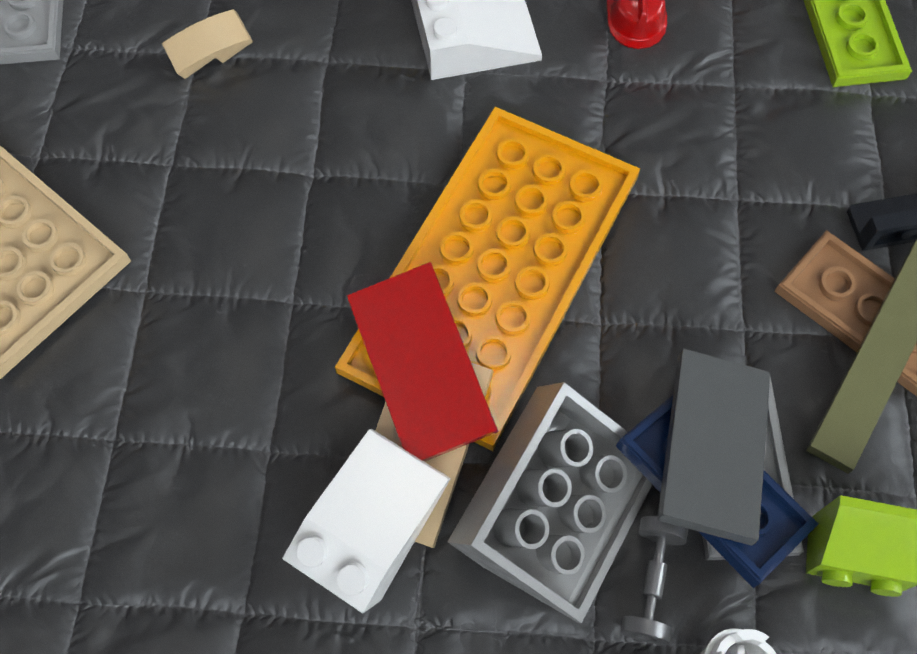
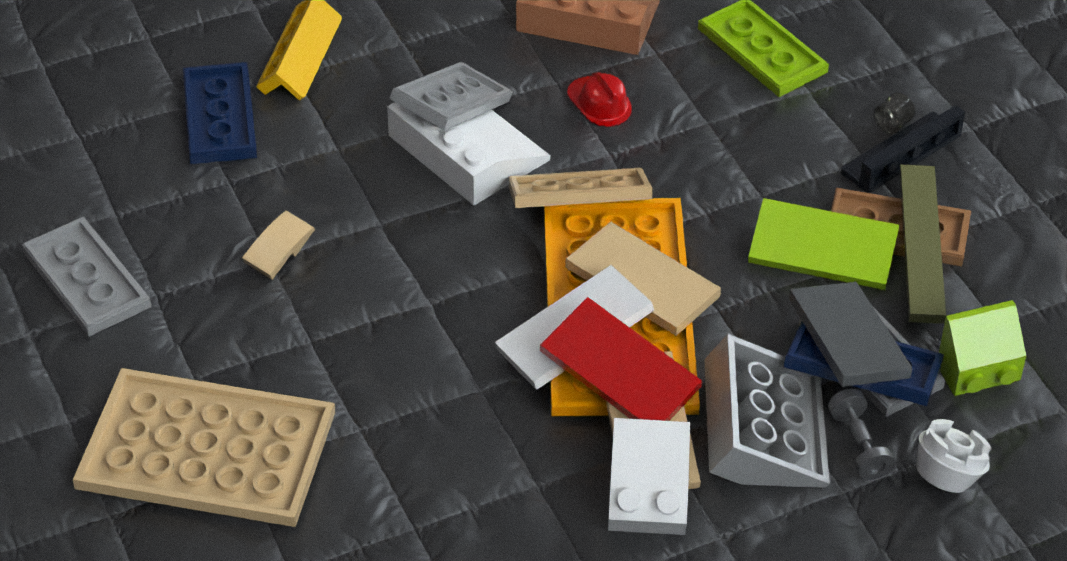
camera: 30 degrees left, 20 degrees down
none -> white tile [495,265,654,390]
none -> tan tile [509,168,652,208]
none -> tan tile [566,222,721,336]
none -> lime tile [748,198,899,290]

